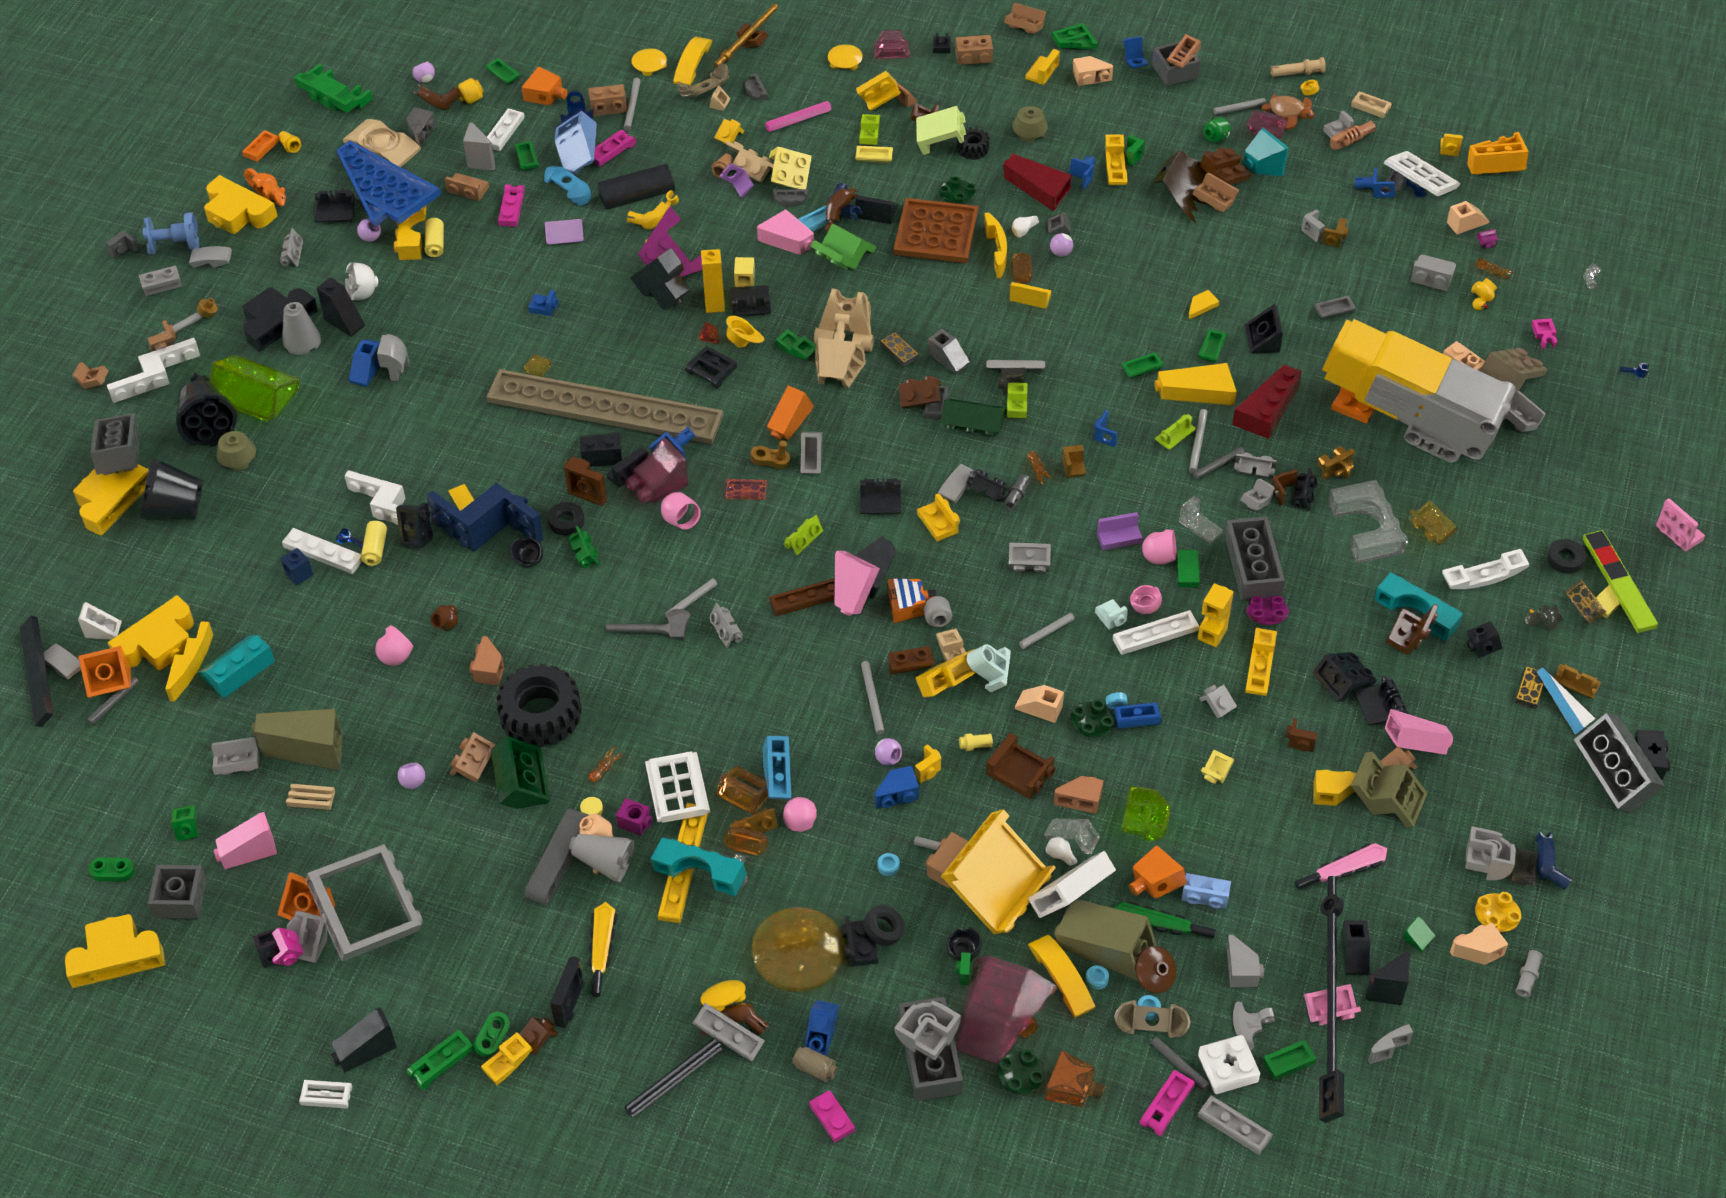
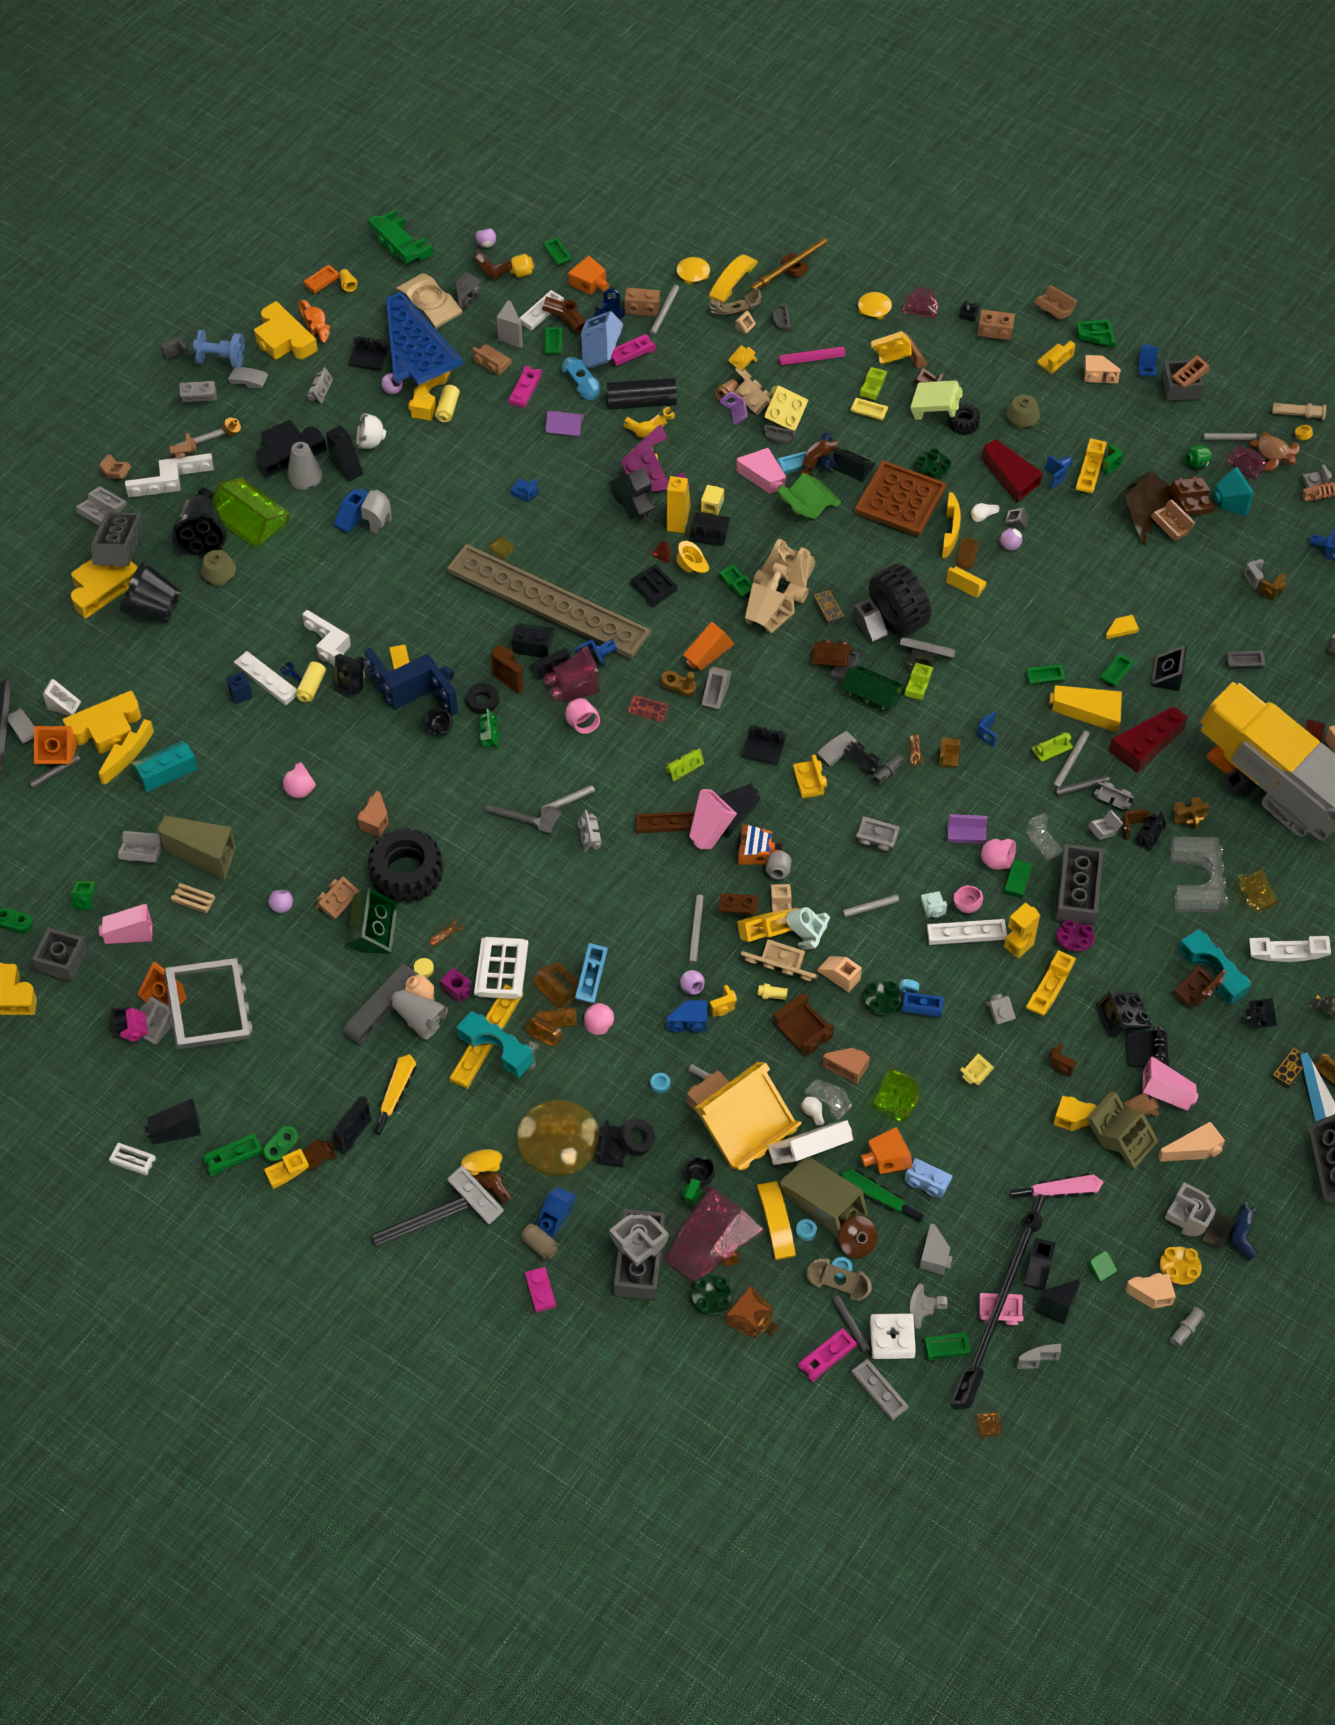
camera: 15 degrees right, 5 degrees up
reddish brown animal [431,605,459,631] -> none
none -> light grey slope [76,486,127,526]
none -> reddish brown piece [542,296,585,334]
none -> tan bracket [741,940,818,982]
none -> black tyre [868,564,932,637]
none -> clear orange tile [976,1412,1002,1438]
none -> light nougat slope [1158,1122,1225,1162]
none -> black brick [1224,768,1258,797]

